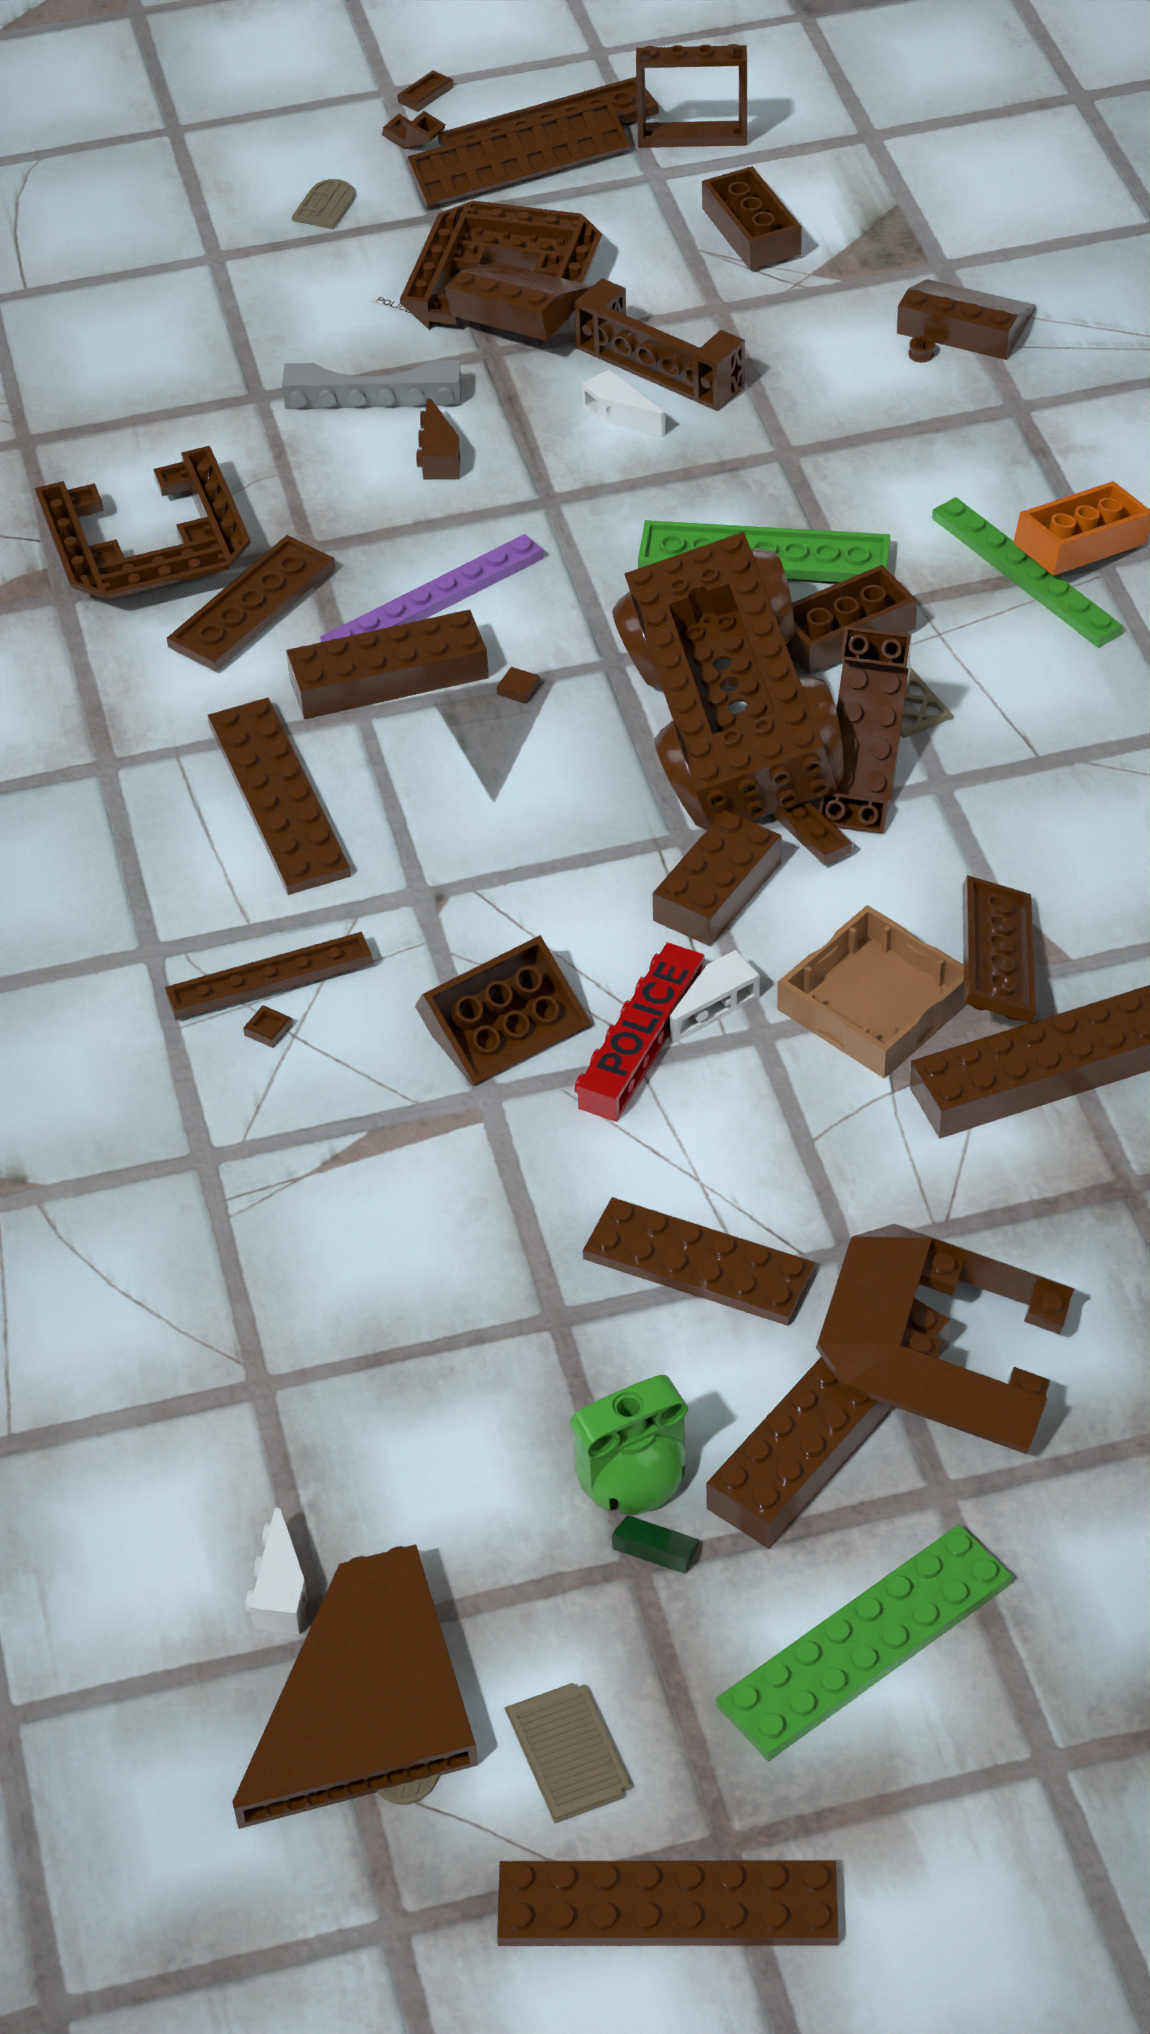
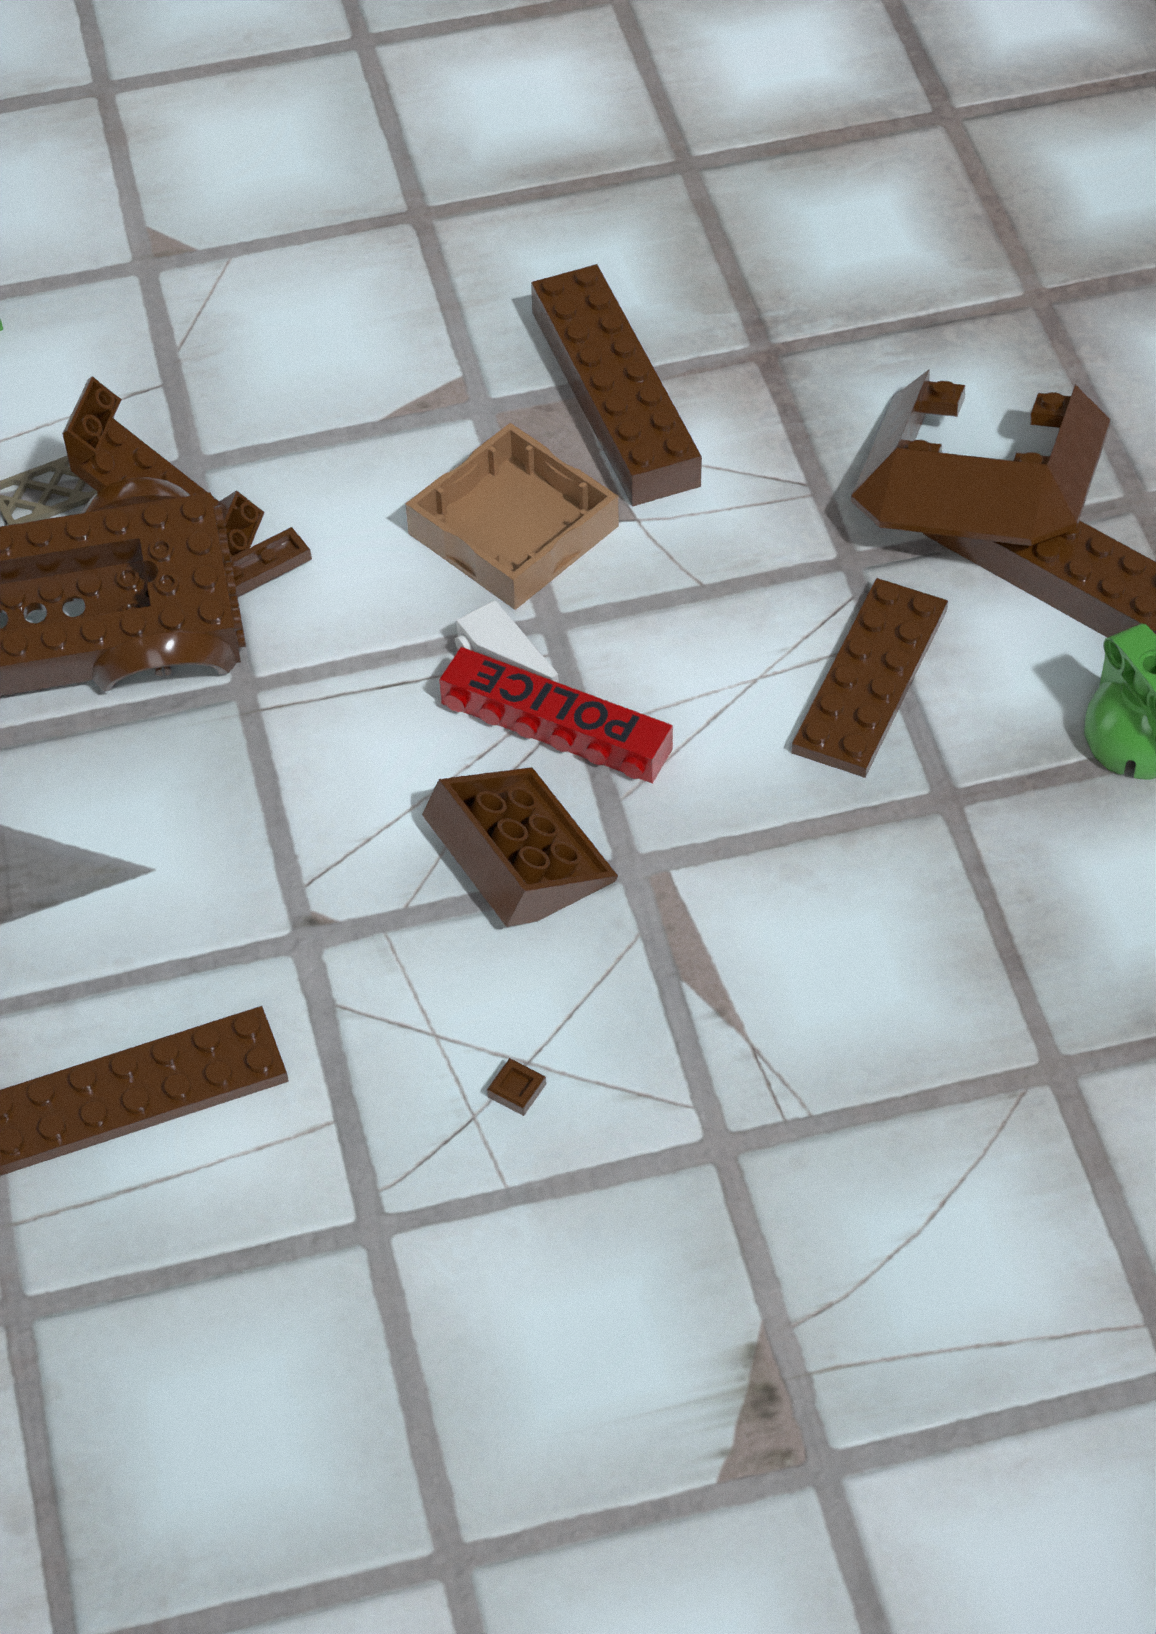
camera: 90 degrees left, 5 degrees up
reddish brown plate [165,931,373,1020] -> none
reddish brown brick [652,810,782,947] -> none
reddish brown plate [962,875,1036,1023] -> none

